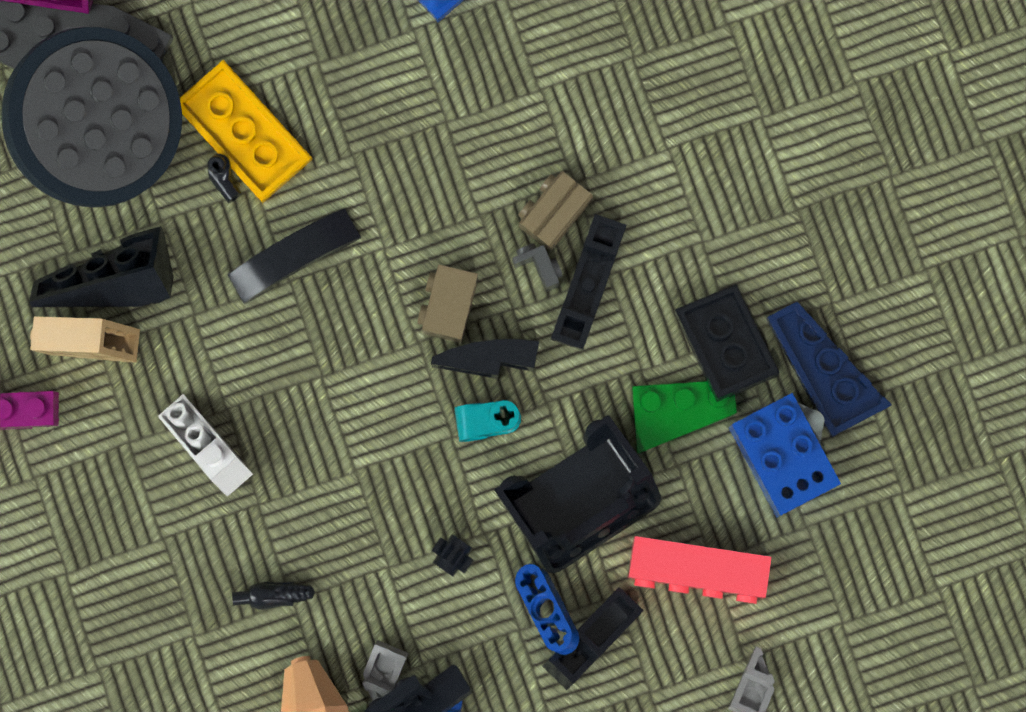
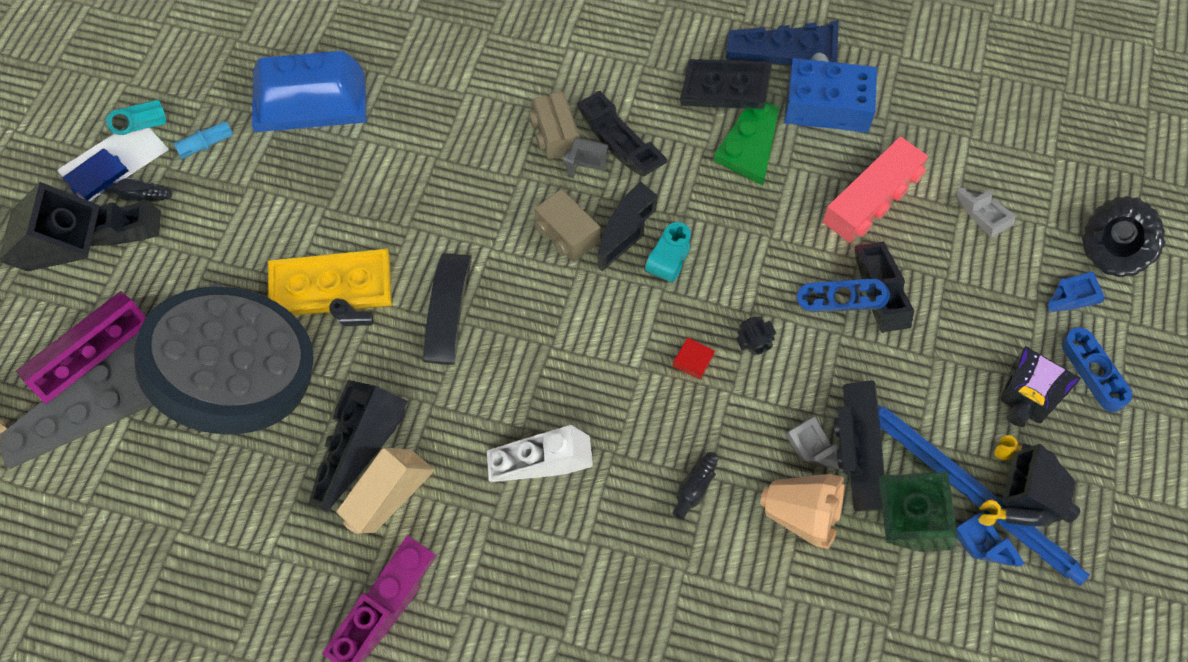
camera: 55 degrees left, 20 degrees down
black windscreen [494,414,662,573] -> none
none -> red tile [673,337,715,380]

